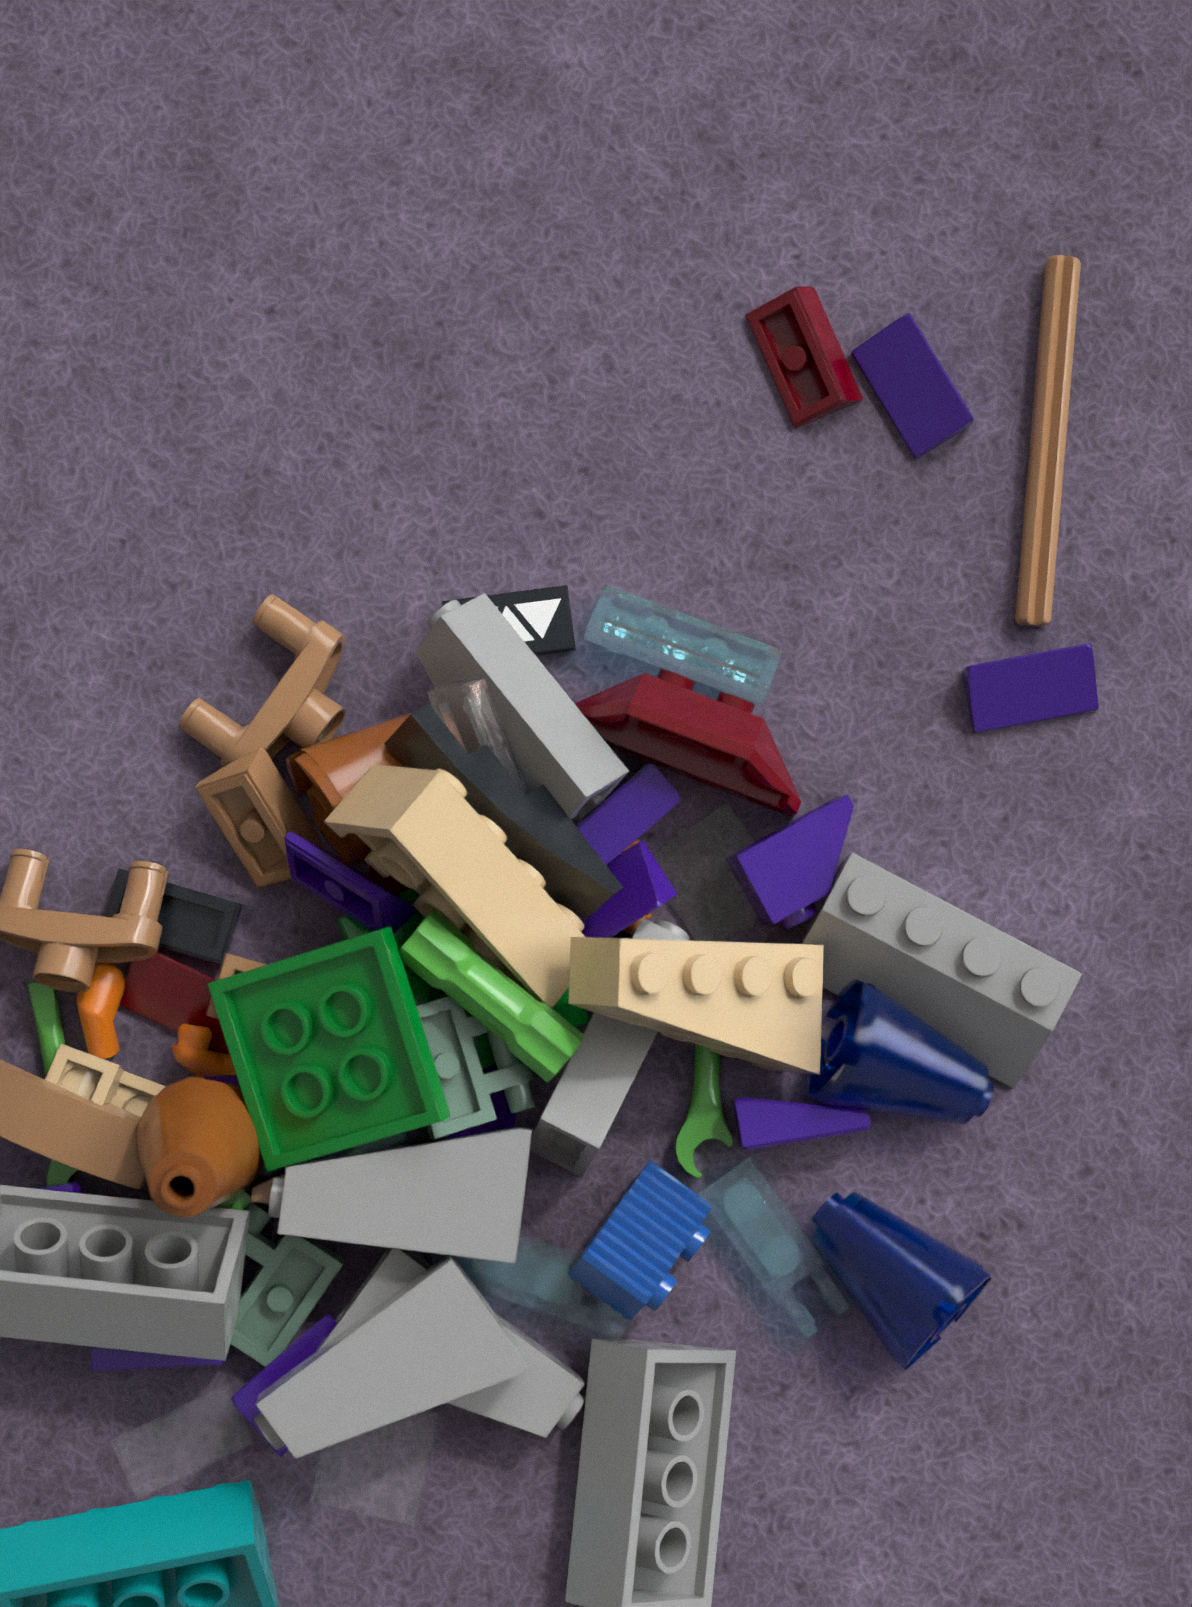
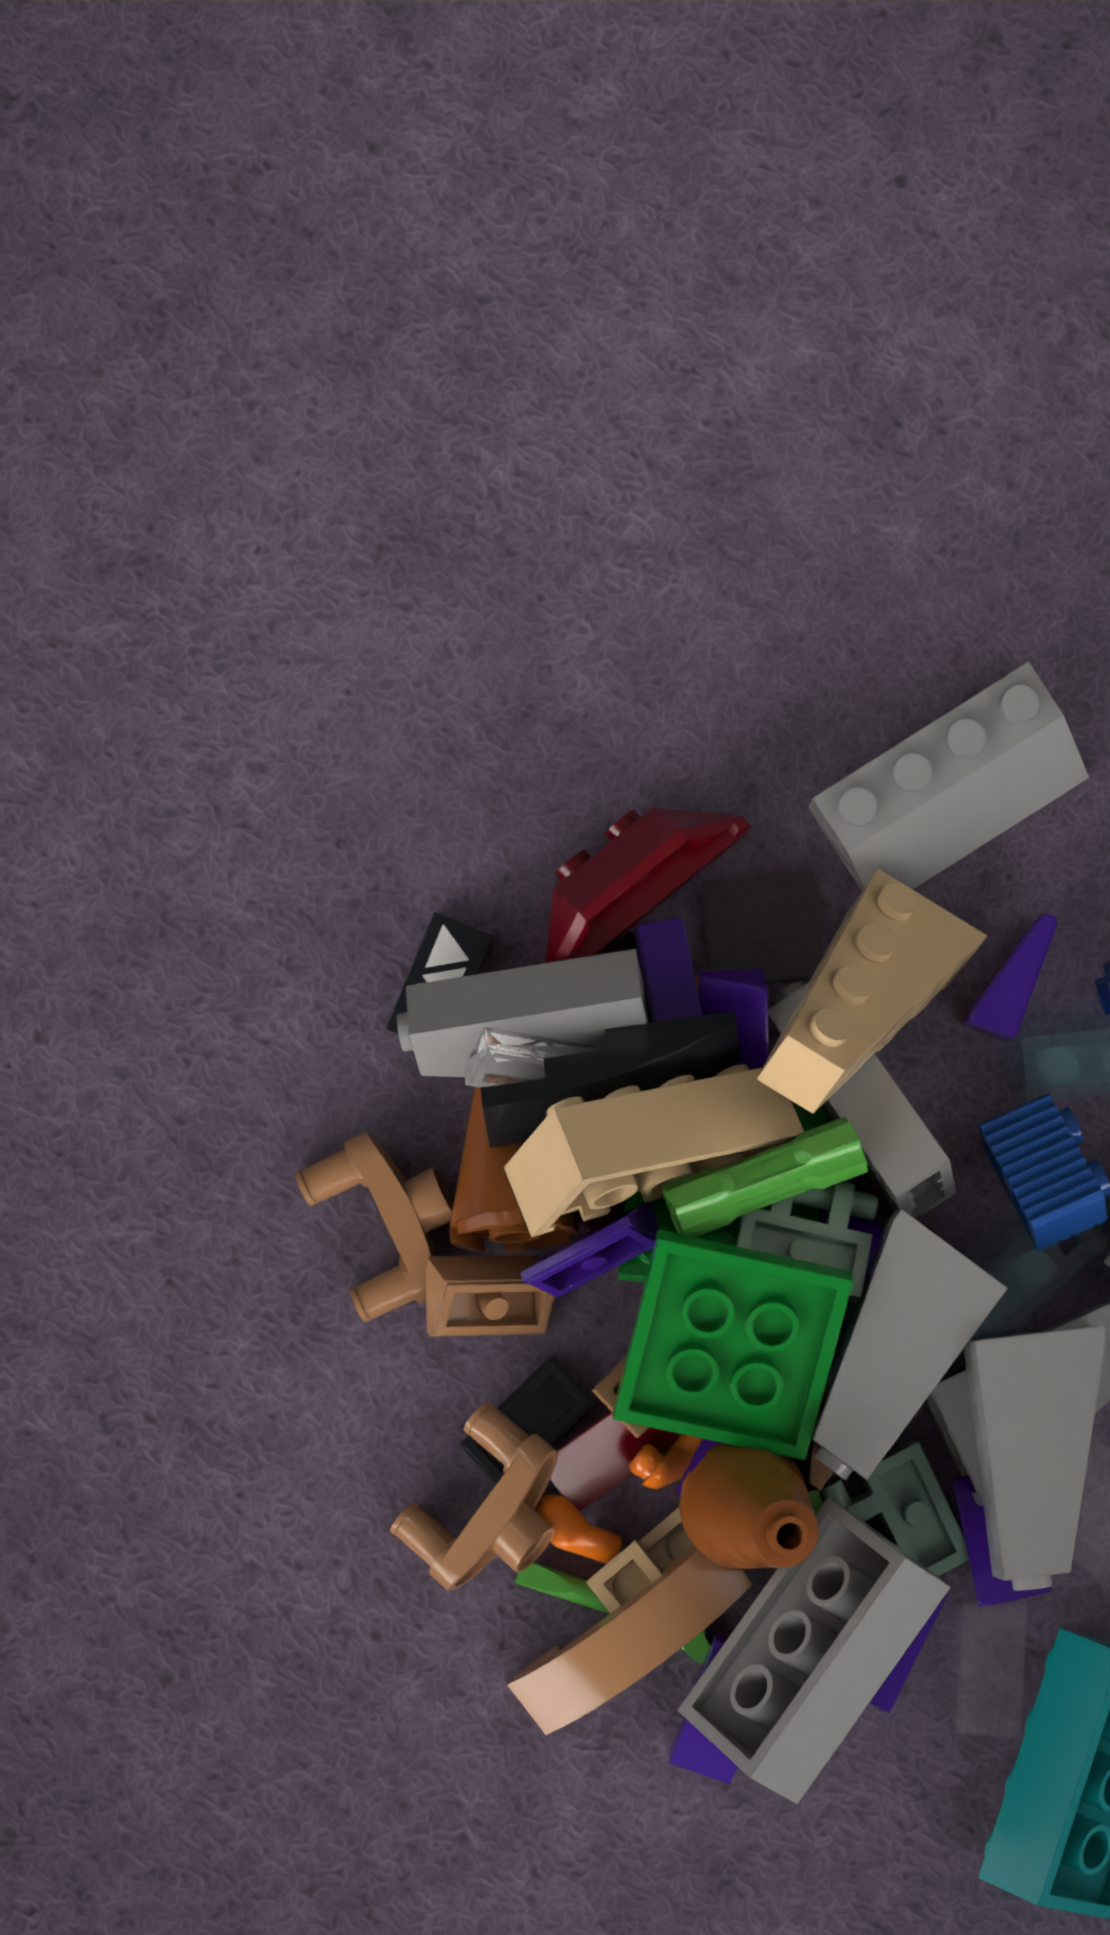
camera: 60 degrees left, 0 degrees up
clear light blue plate [583,584,783,706] -> none
bright green piece [675,1044,733,1178] -> none
dark purple slope [726,795,854,930] -> none
dark red slope [745,286,863,428] -> none
clear blue cone [806,979,994,1125] -> none
dark purple slope [851,313,974,459] -> none
dark purple slope [961,643,1099,733] -> none
medium nougat axle [1015,255,1081,628] -> none

